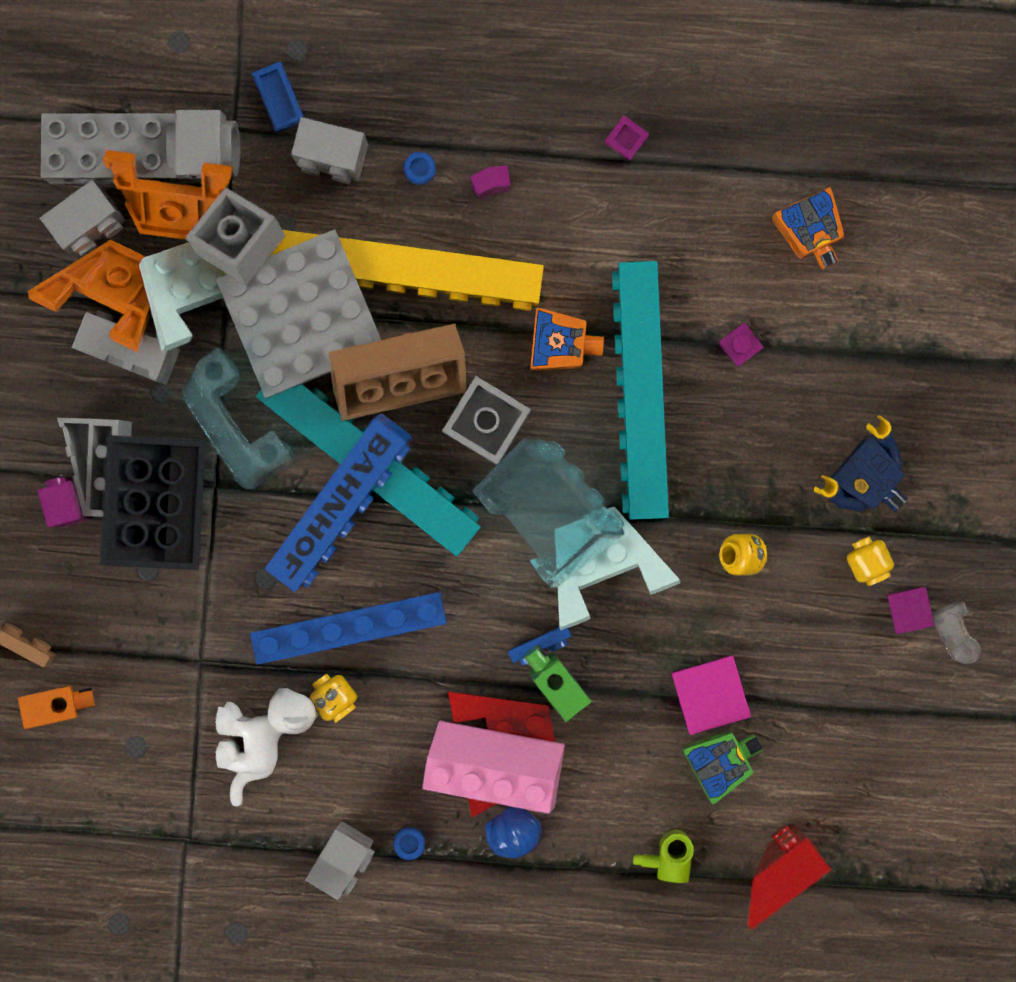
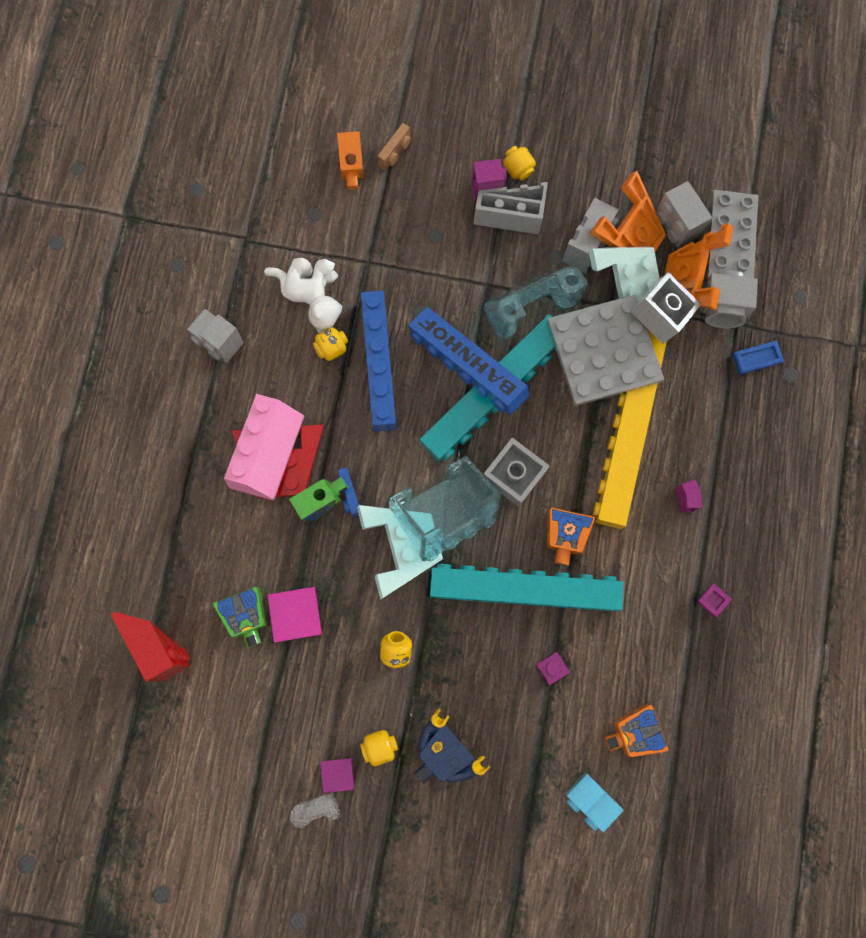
camera: 90 degrees right, 10 degrees down
black slope [100,435,206,570] -> none
light grey brick [291,117,368,184] -> none
medium nougat brick [328,324,467,421] -> none
blue tile [393,826,425,860] -> none
blue tile [404,152,436,185] -> none
blue hair [485,807,542,858] -> none
lime piece [633,829,694,883] -> none
none -> yellow head [503,146,536,181]
none -> medium azure brick [565,772,624,832]

